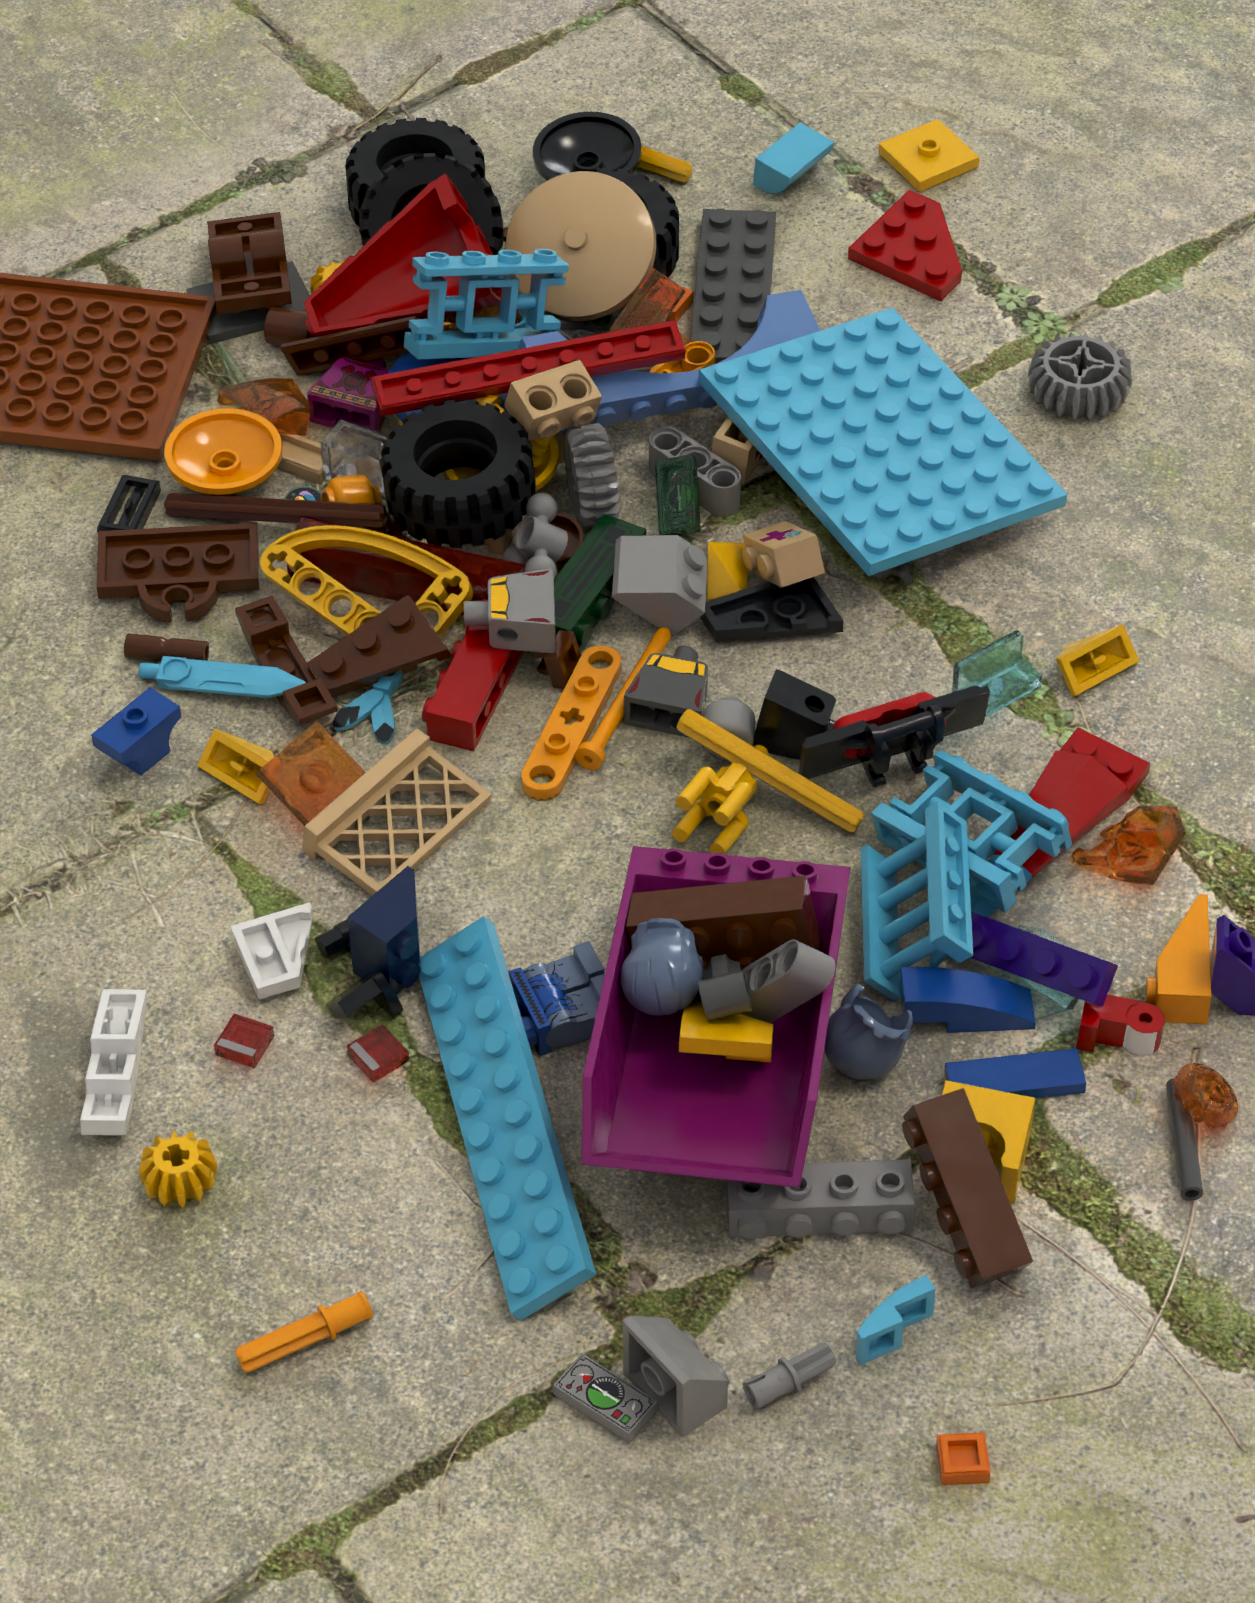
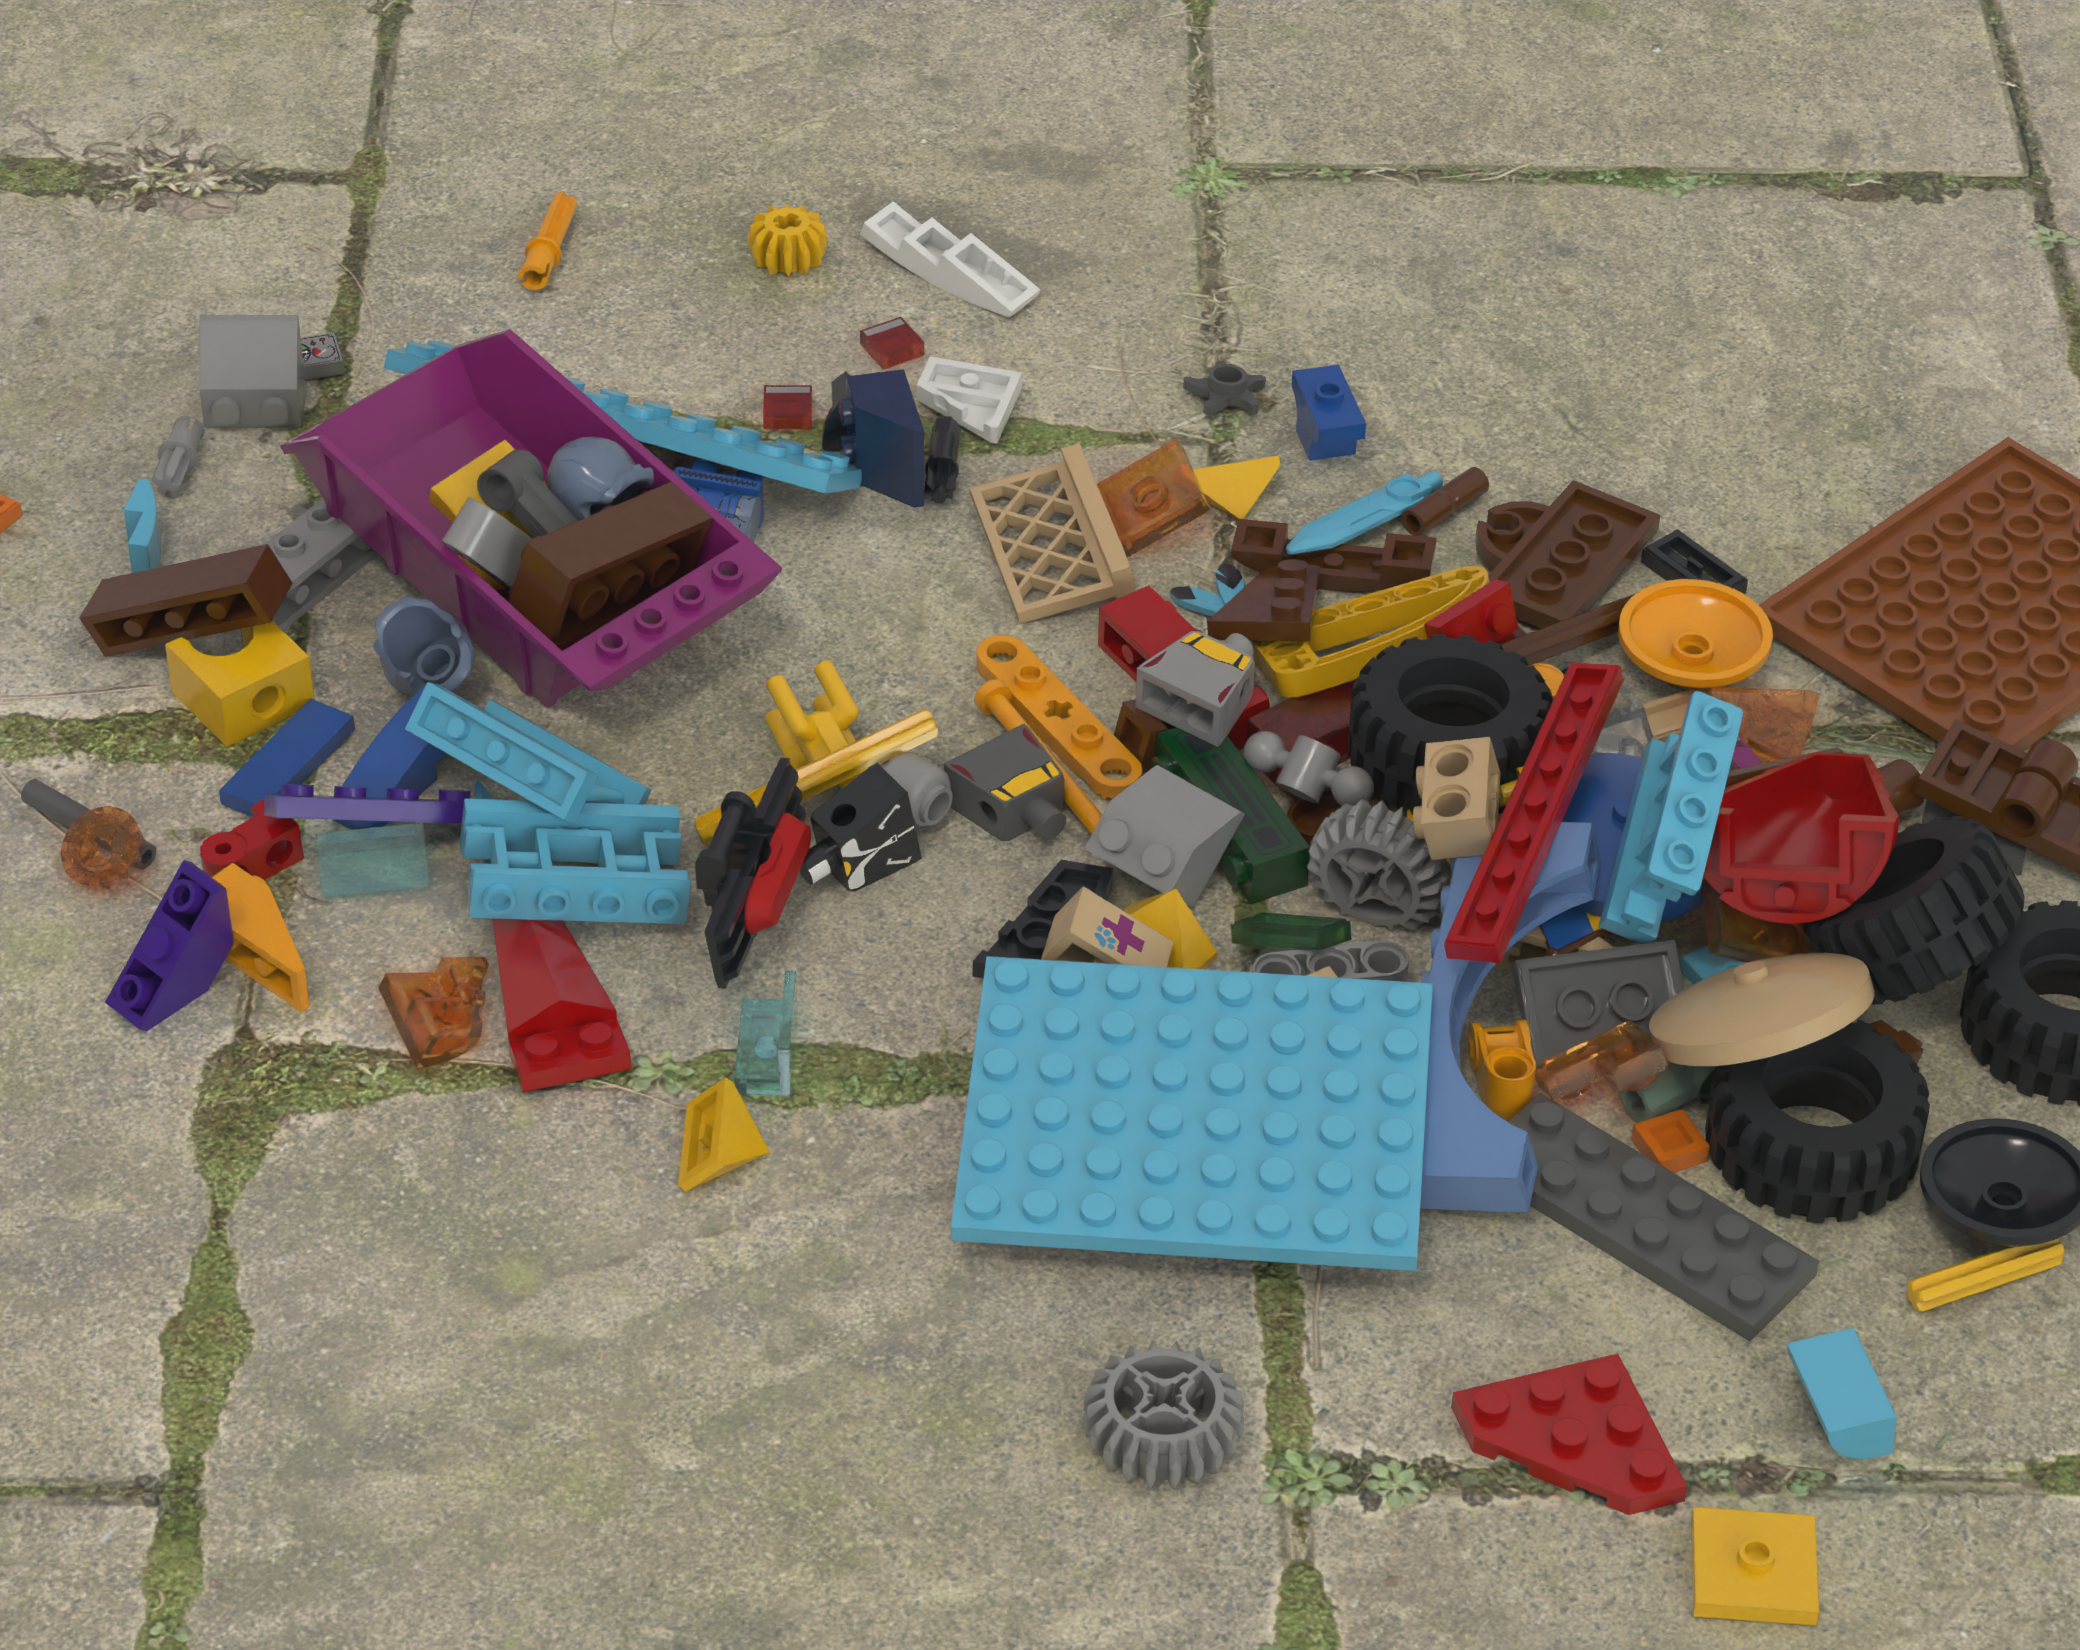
camera: 125 degrees right, 5 degrees down
none -> dark grey animal [1183,361,1266,415]
none -> red plate [1424,579,1519,643]

